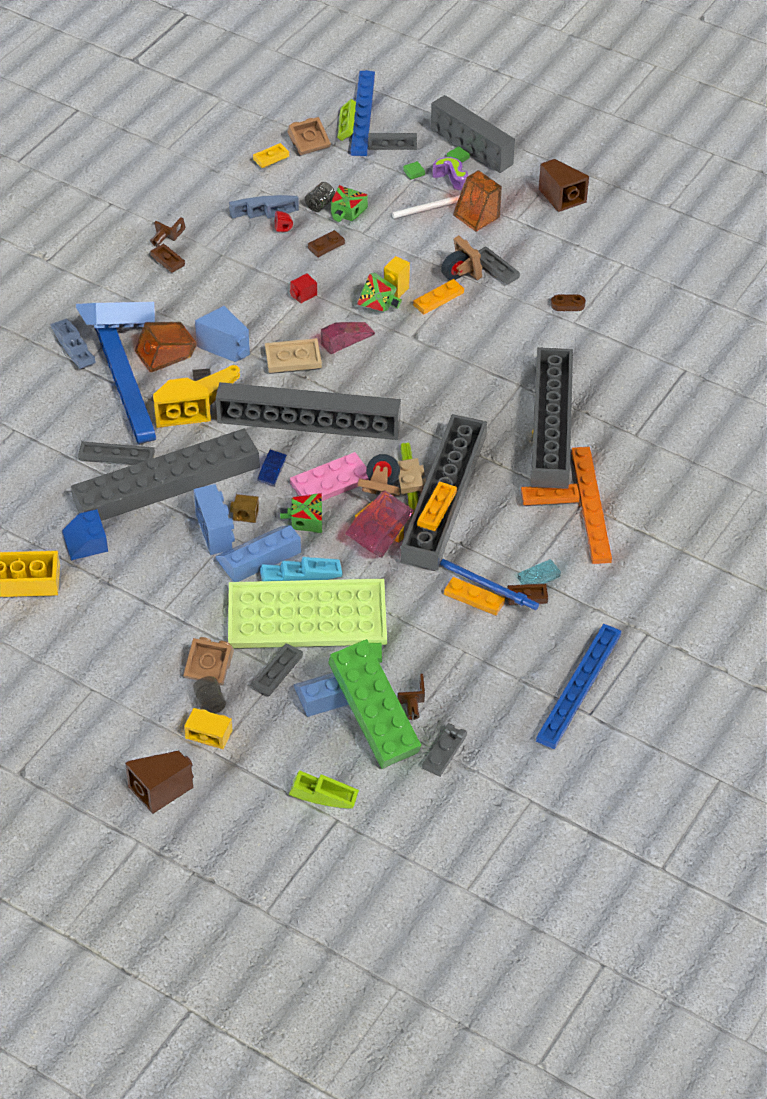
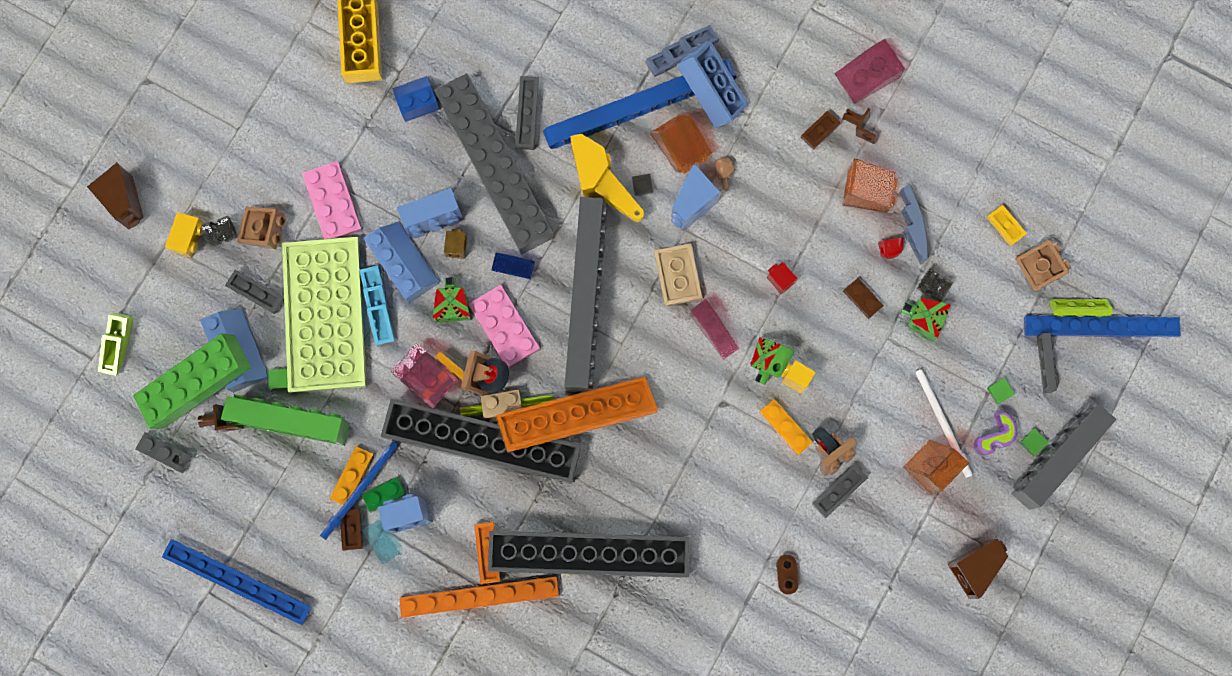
camera: 90 degrees right, 30 degrees up
light orange plate [417,482,457,531] -> none
none -> bright green brick [221,394,350,446]
none -> bright pink plate [302,161,362,239]
none -> green plate [362,477,406,513]
none -> medium blue brick [378,494,432,533]
none -> orange plate [496,377,658,453]
none -> medium nougat piece [714,158,735,191]
none -> clear pink slope [835,39,905,104]
none -> clear orange slope [842,158,898,213]

